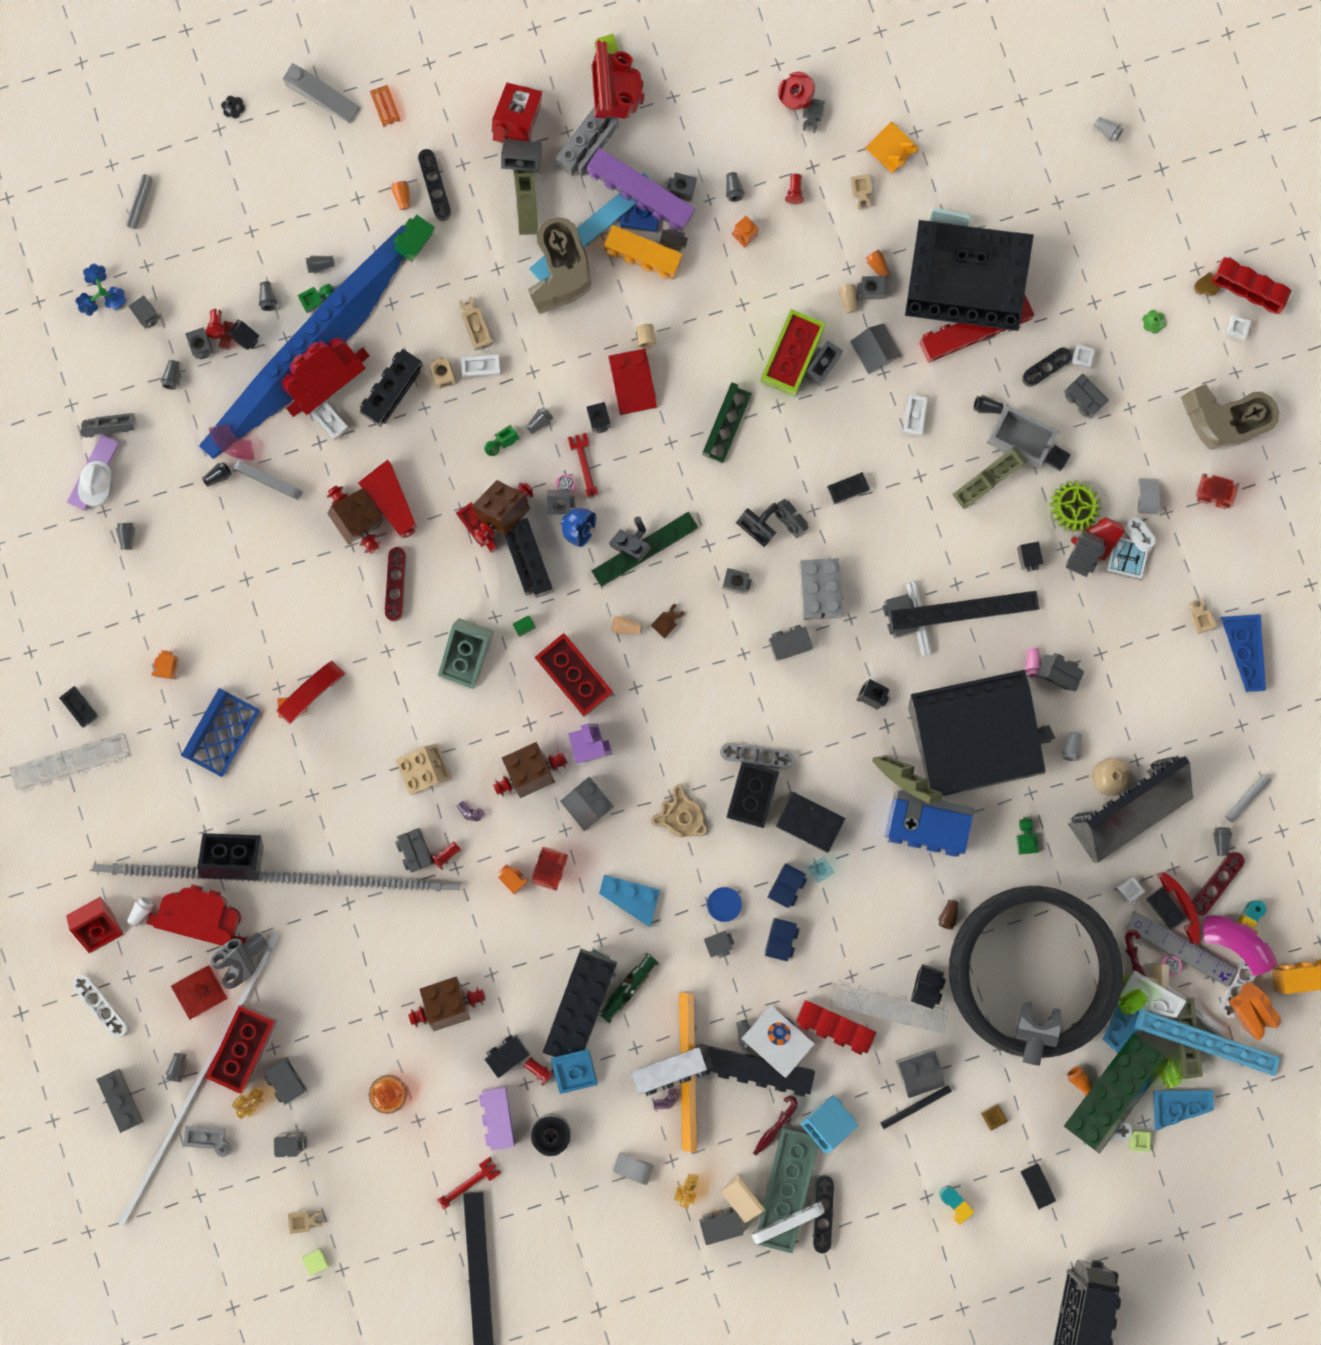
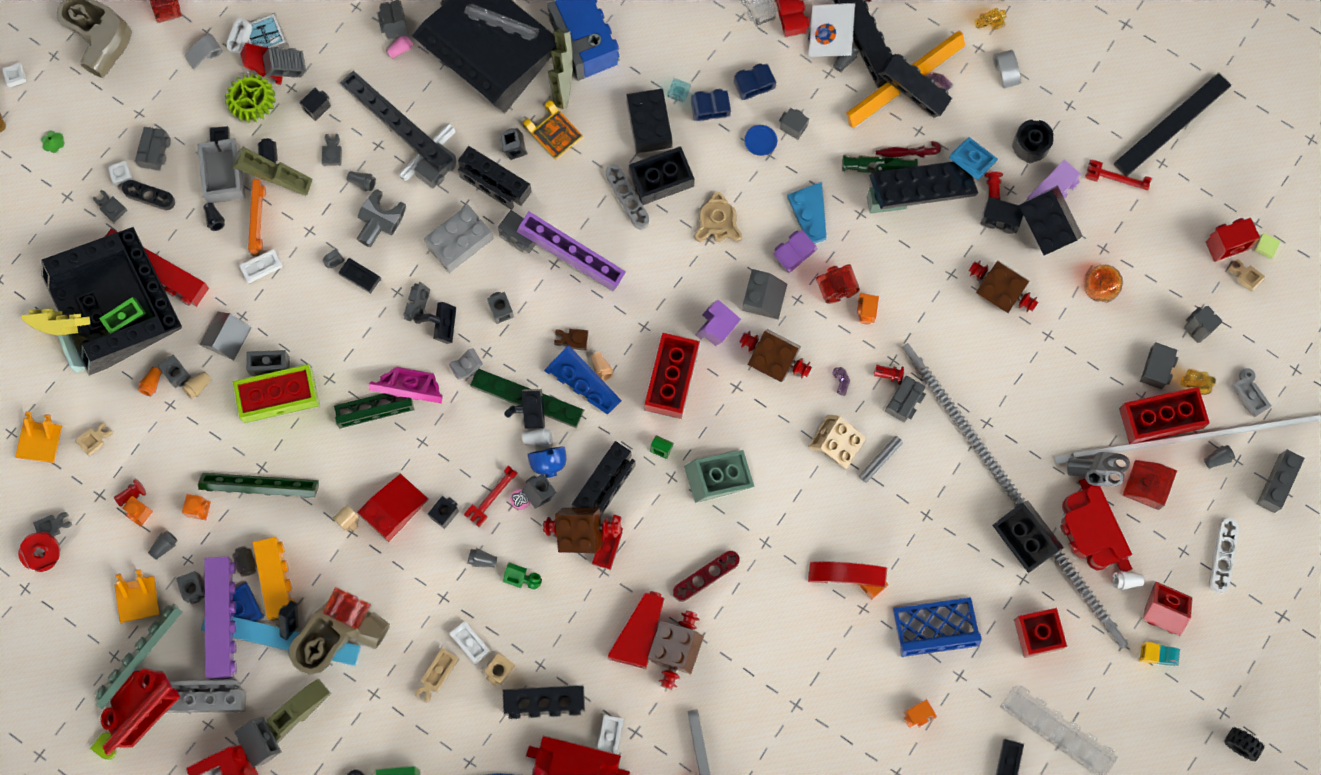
camera: 125 degrees left, 10 degrees down
none -> light yellow slope [21,308,90,335]
none -> dark grey plate [93,190,128,223]
none -> sand green plate [95,603,182,709]
none -> bright green brick [99,297,147,334]
none -> light orange plate [114,569,160,623]
none -> orange brick [122,496,153,527]
none -> dark green plate [198,473,319,498]
none -> orange plate [248,179,266,256]
none -> black brick [258,138,278,163]
none -> black plate [278,600,299,640]
none -> dark grey plate [322,134,342,166]
none -> clear red brick [322,587,371,630]
none -> dark grey tile [323,249,345,268]
none -> dark grey cone [347,171,376,192]
none -> dark grey connector [357,189,406,247]
none -> dark pink wing [369,367,443,404]
none -> light grey bracket [449,348,483,379]
none -> black brick [458,145,532,210]
none -> clear plate [464,4,539,40]
none -> medium lavender brick [517,211,626,291]
none -> white cone [522,428,552,447]
none -> flag [523,100,583,160]
none -> blue wing [544,345,622,415]
none -> medium lavender brick [773,230,818,273]
none -> light grey axle [859,436,903,483]
none -> dark red piece [876,141,942,158]
none -> red brick [1014,608,1067,658]
none -> black brick [1019,185,1083,255]
none -> leg [1140,642,1180,666]
none -> red brick [1205,218,1260,262]

